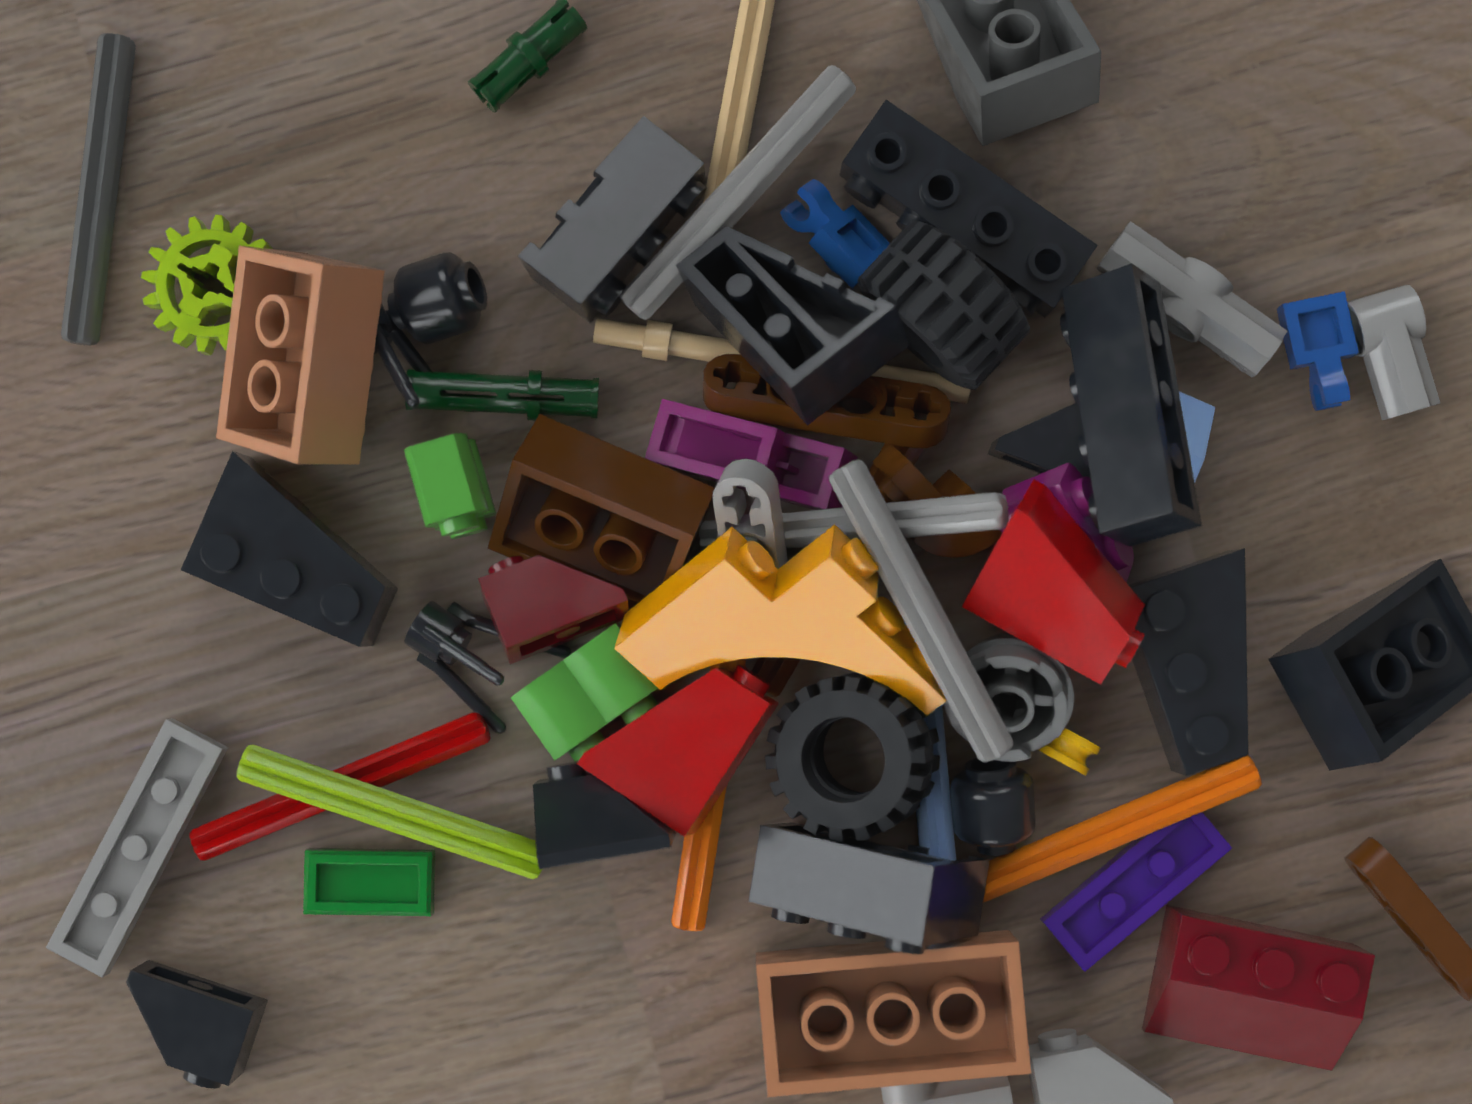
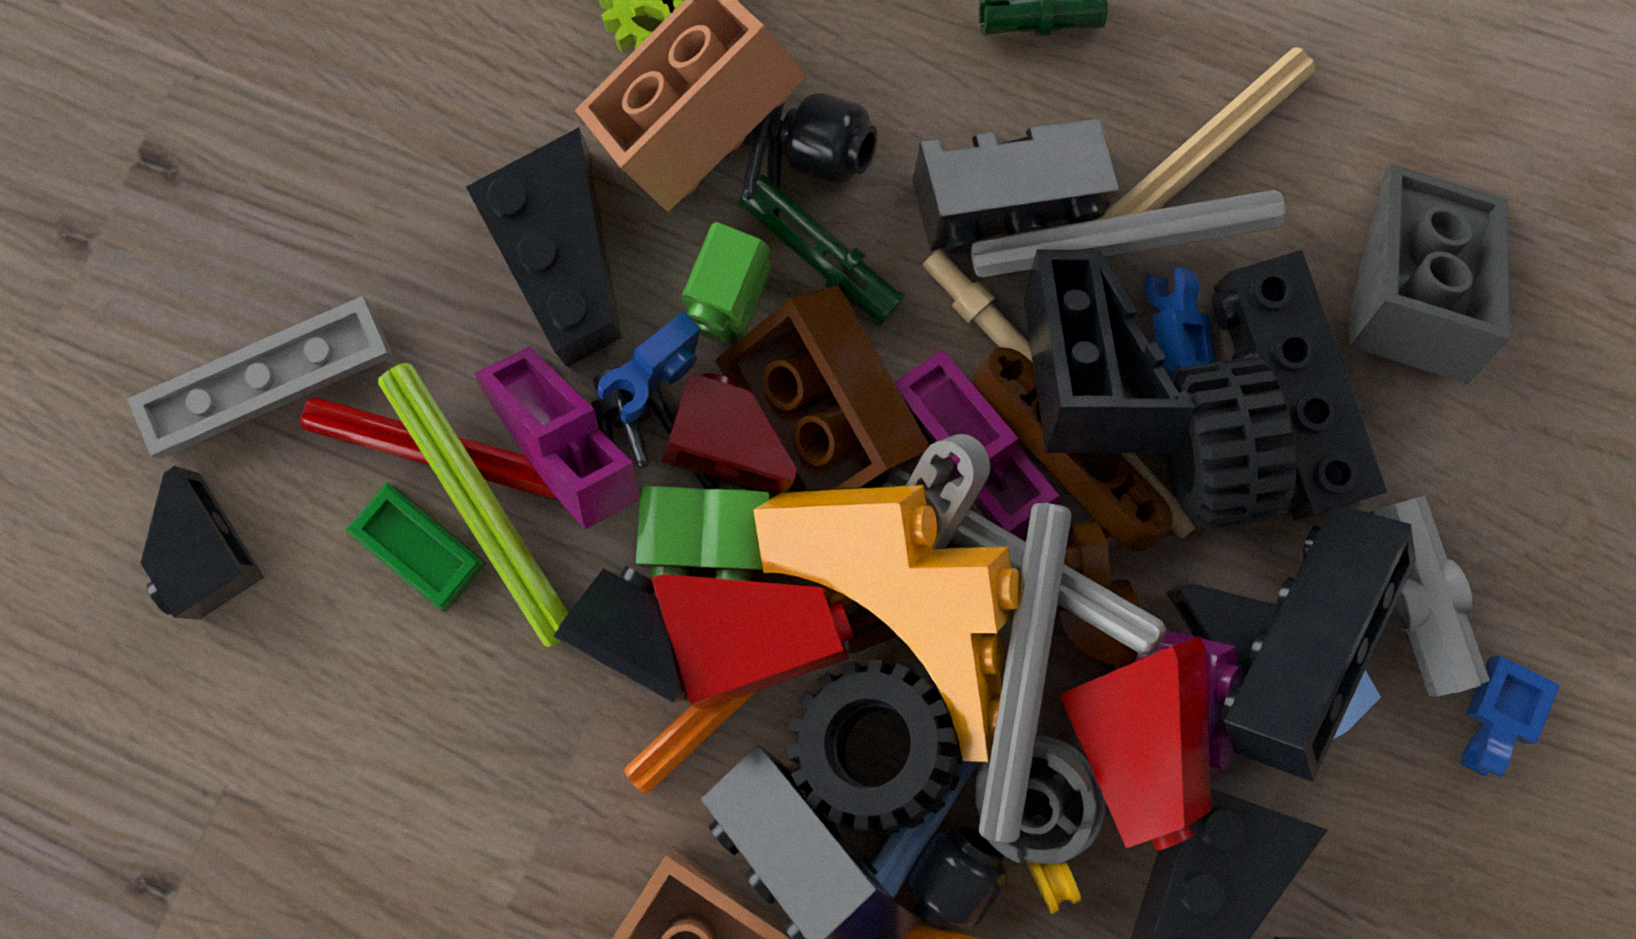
camera: 30 degrees right, 5 degrees down
light grey piece [1347,285,1440,420] -> none
none -> magenta slope [475,346,640,530]
none -> blue plate [597,311,701,424]

